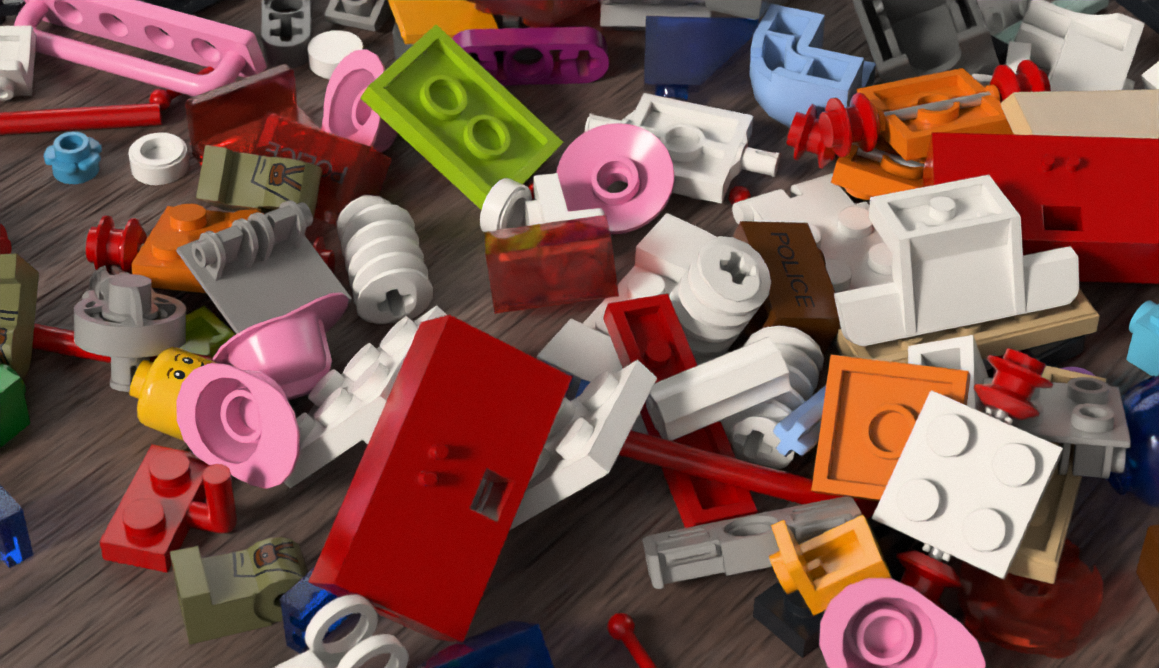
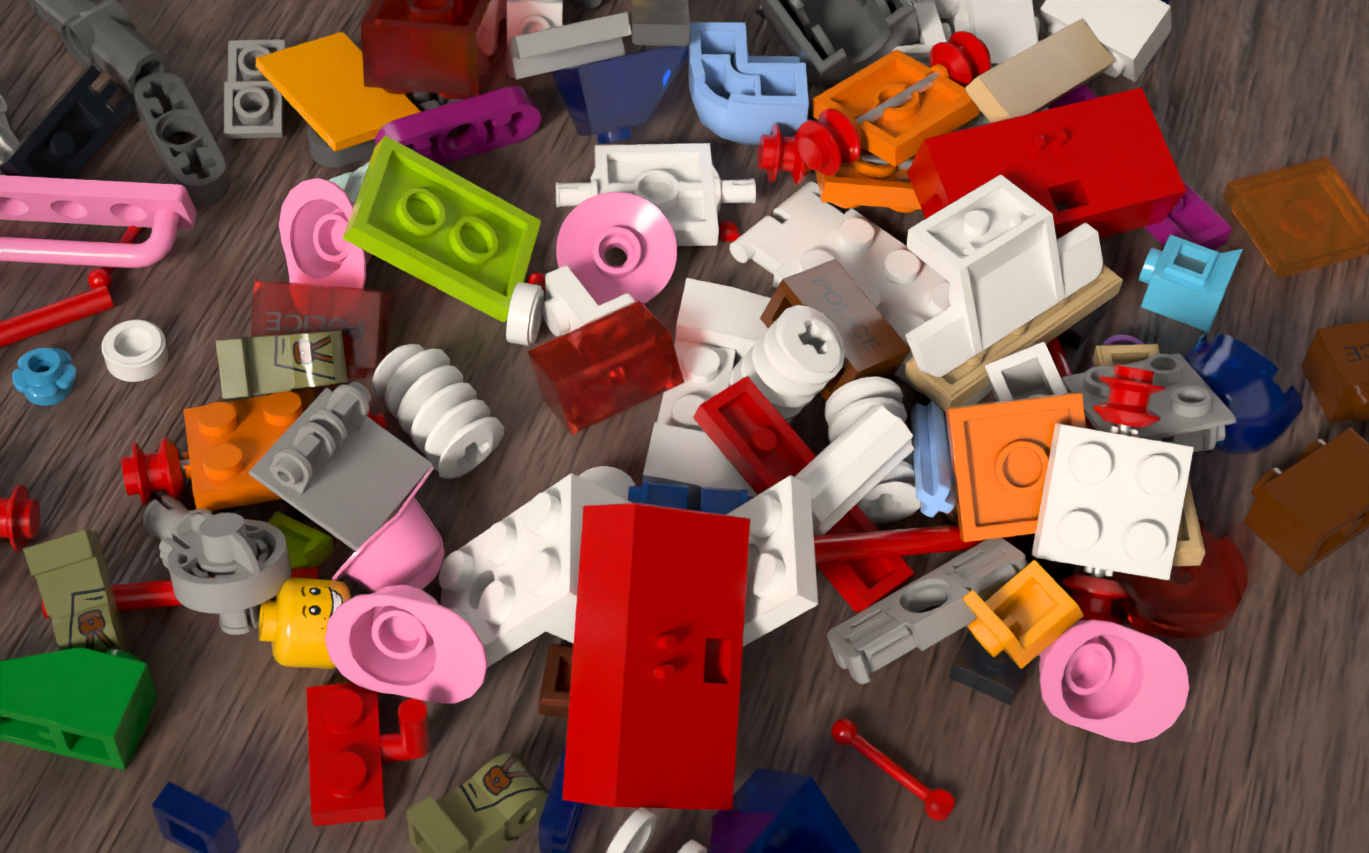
camera: 25 degrees left, 10 degrees up
clear red panel [185,64,320,166] -> none
white tile [308,31,363,79] -> none

